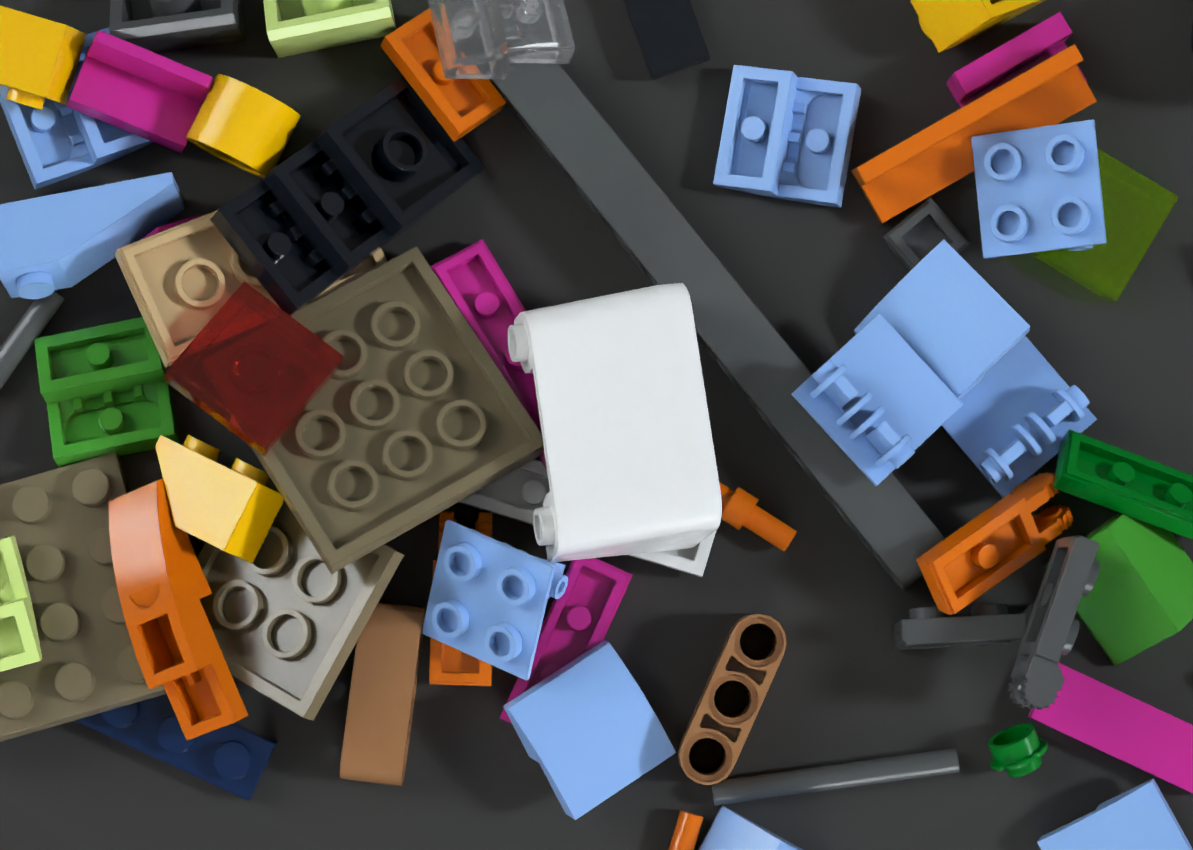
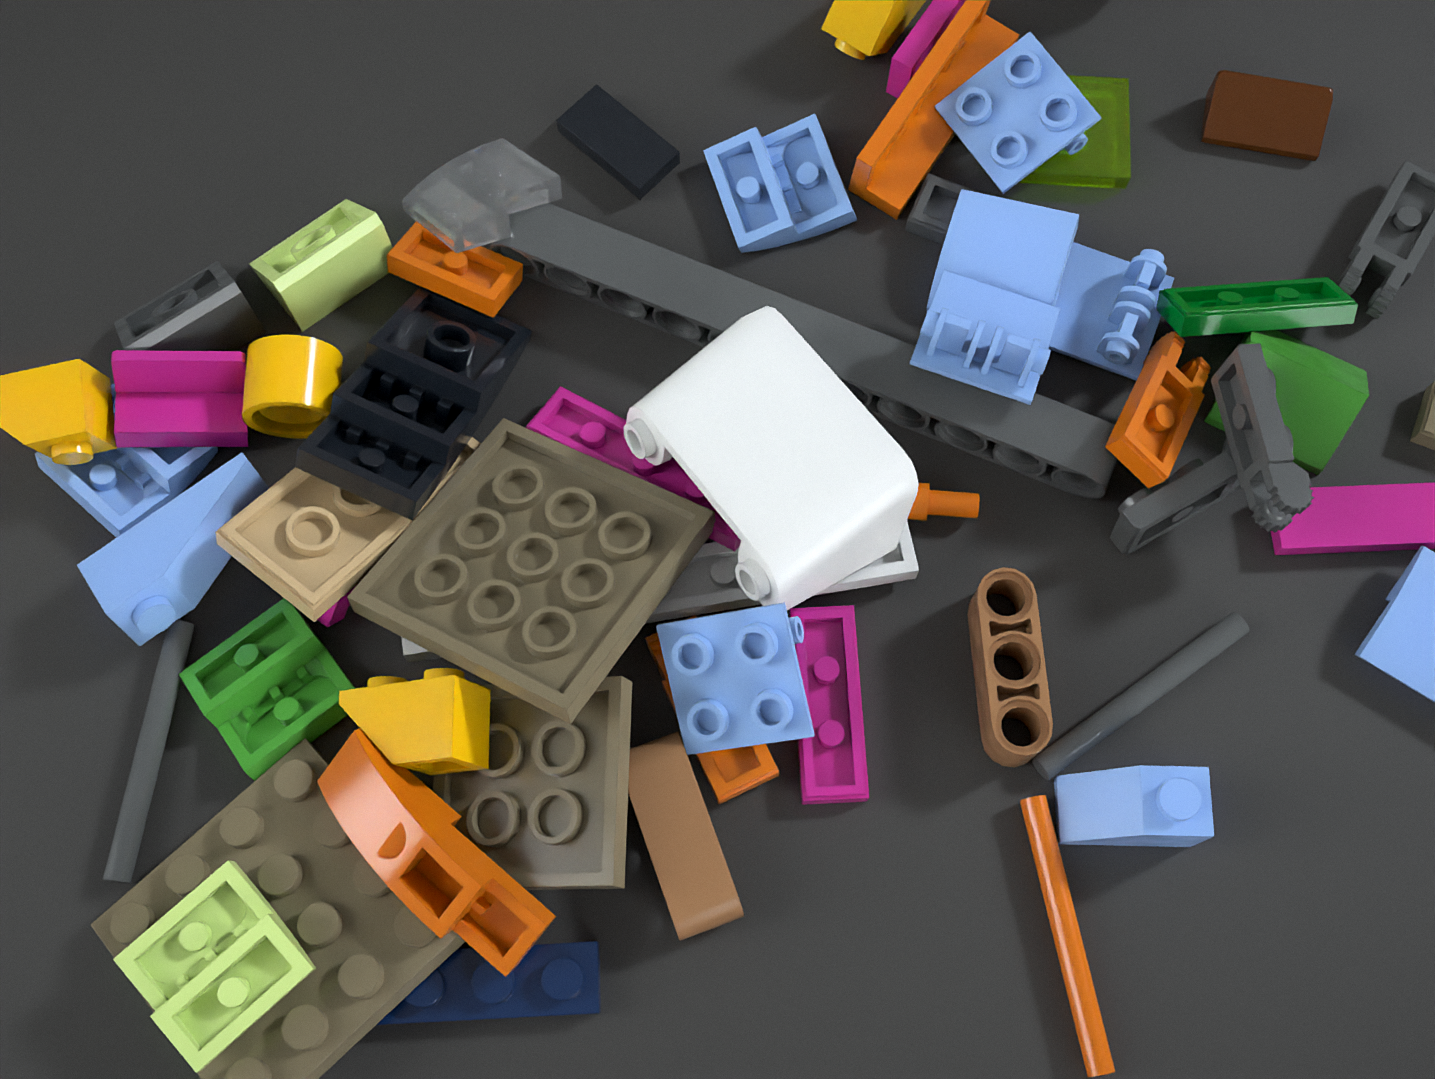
camera: 25 degrees left, 15 degrees down
clear red tile [164,281,344,456] -> none
light blue slope [503,640,676,820] -> none
green plate [988,723,1048,777] -> none

